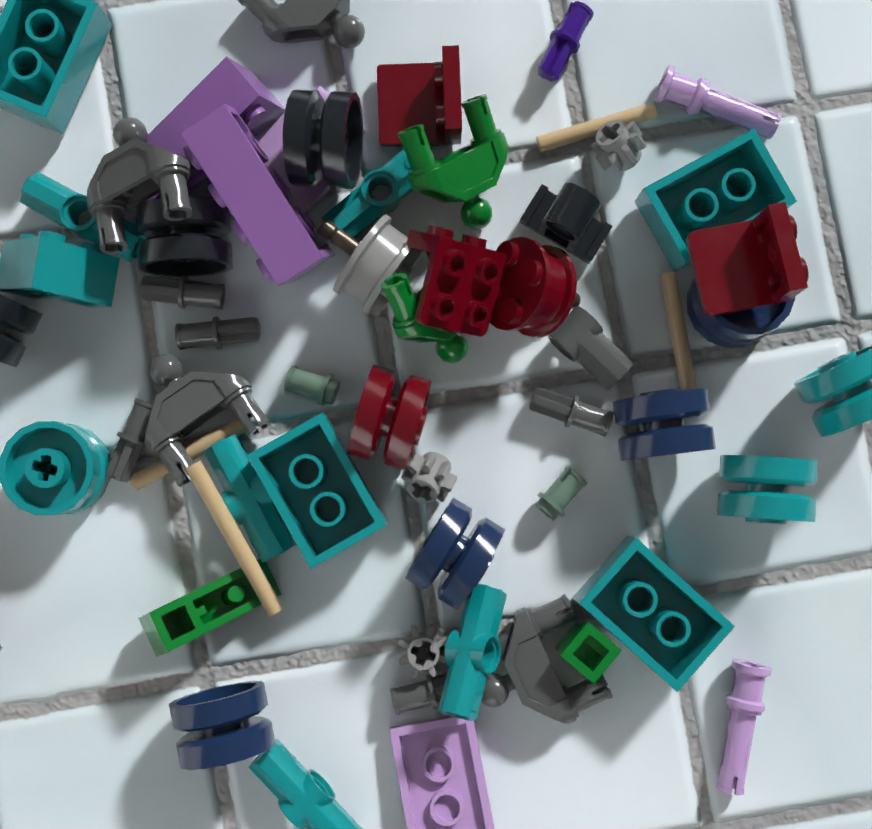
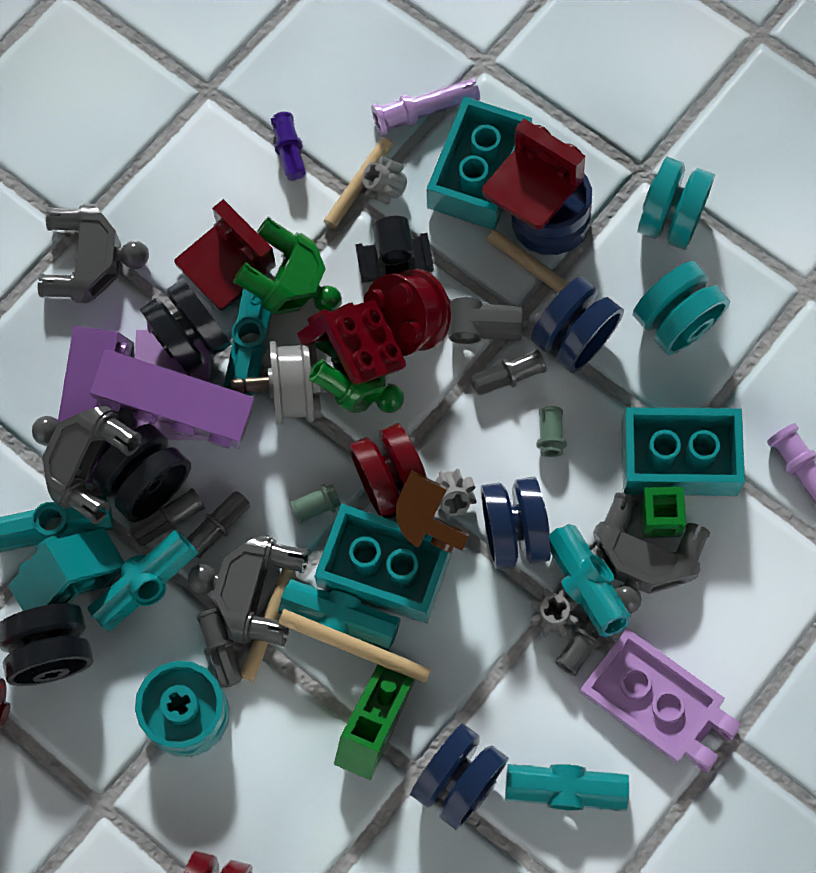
camera: 35 degrees left, 15 degrees down
none -> teal piece [87,529,198,632]
none -> reddish brown brick [396,470,469,553]

